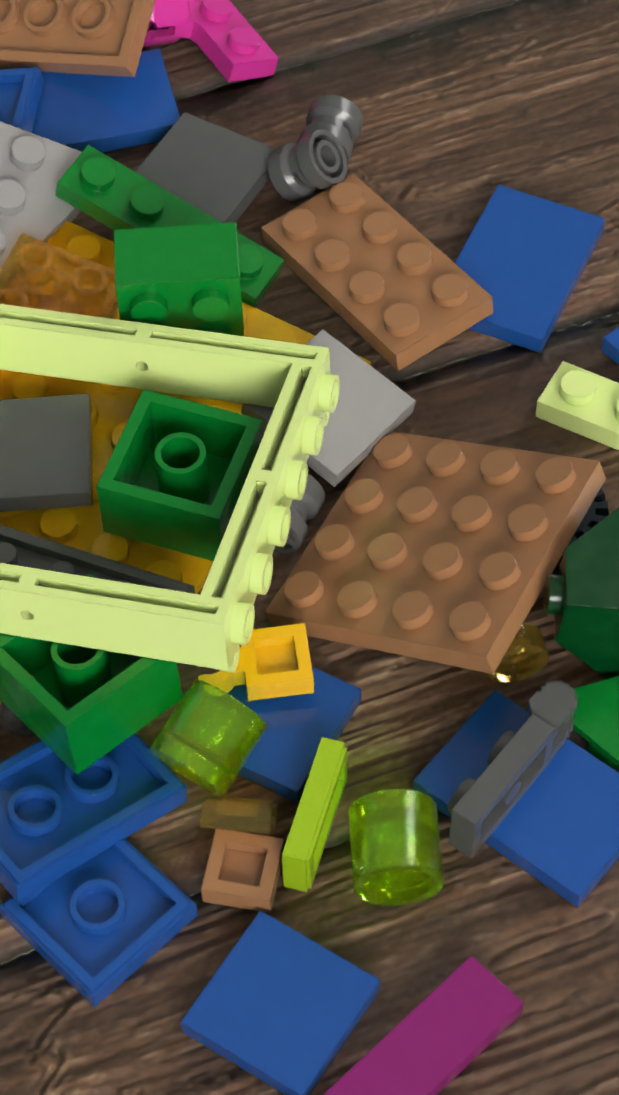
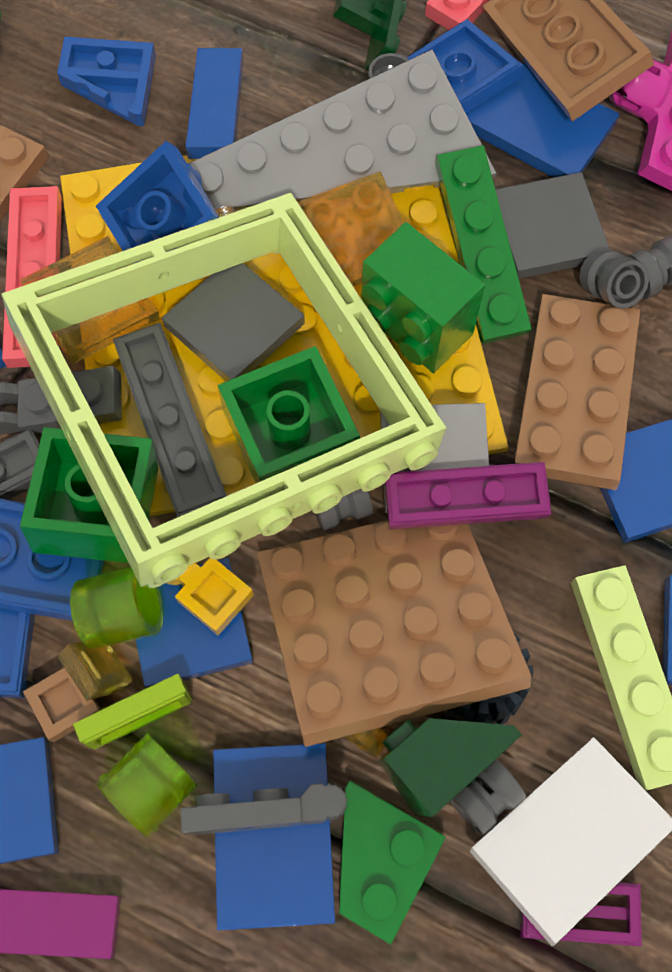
camera: 45 degrees right, 15 degrees up
none -> magenta tile [384,462,552,530]

